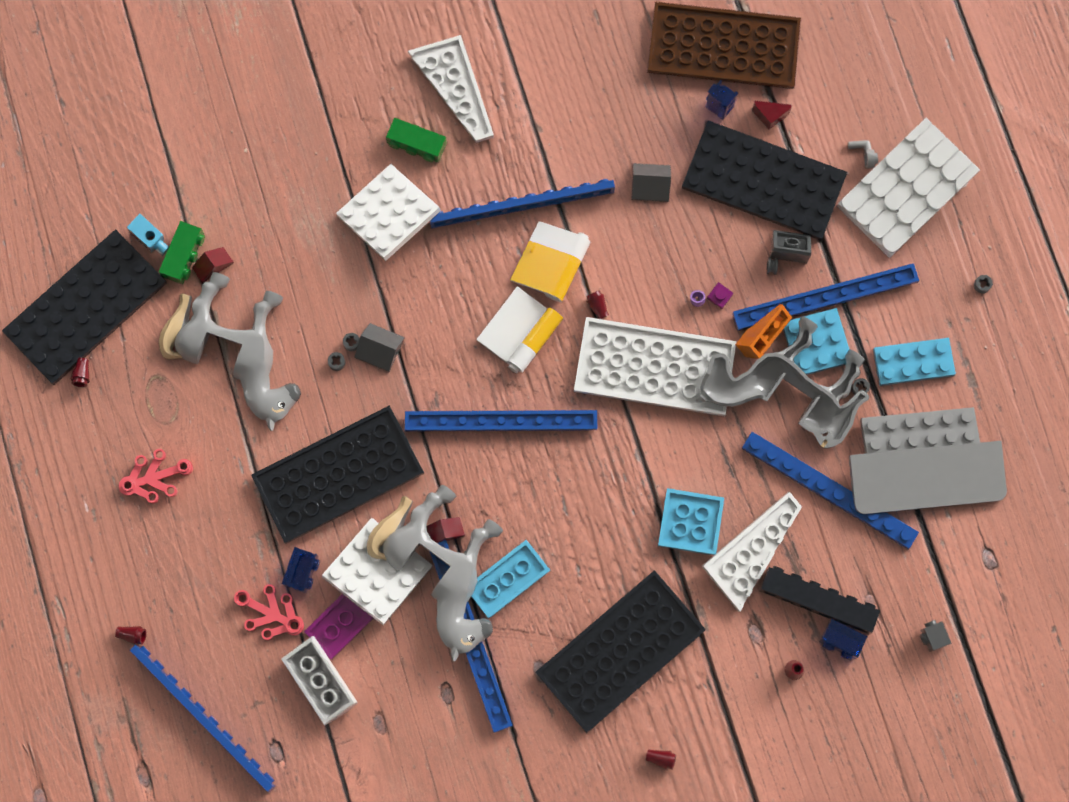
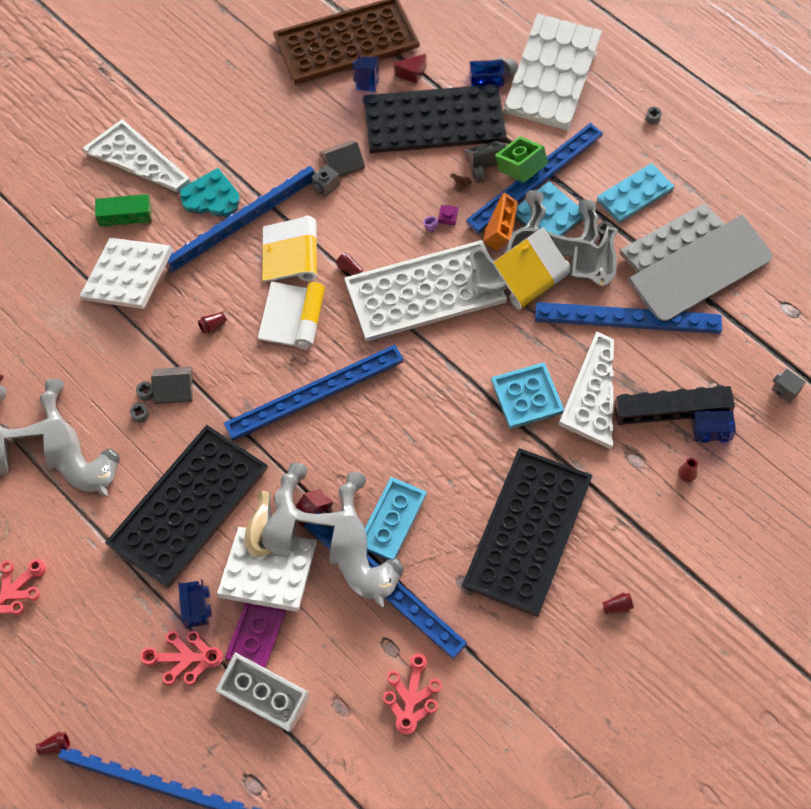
camera: 25 degrees left, 15 degrees down
none -> teal plate [180,167,240,217]
none -> dark red cone [198,312,227,334]
none -> dark grey brick [312,165,340,197]
none -> coral plant [383,654,442,735]
none -> reddish brown plant [450,173,472,191]
none -> clear blue hinge [469,59,505,87]
none -> yellow door [492,227,571,310]
none -> bright green brick [495,136,548,183]

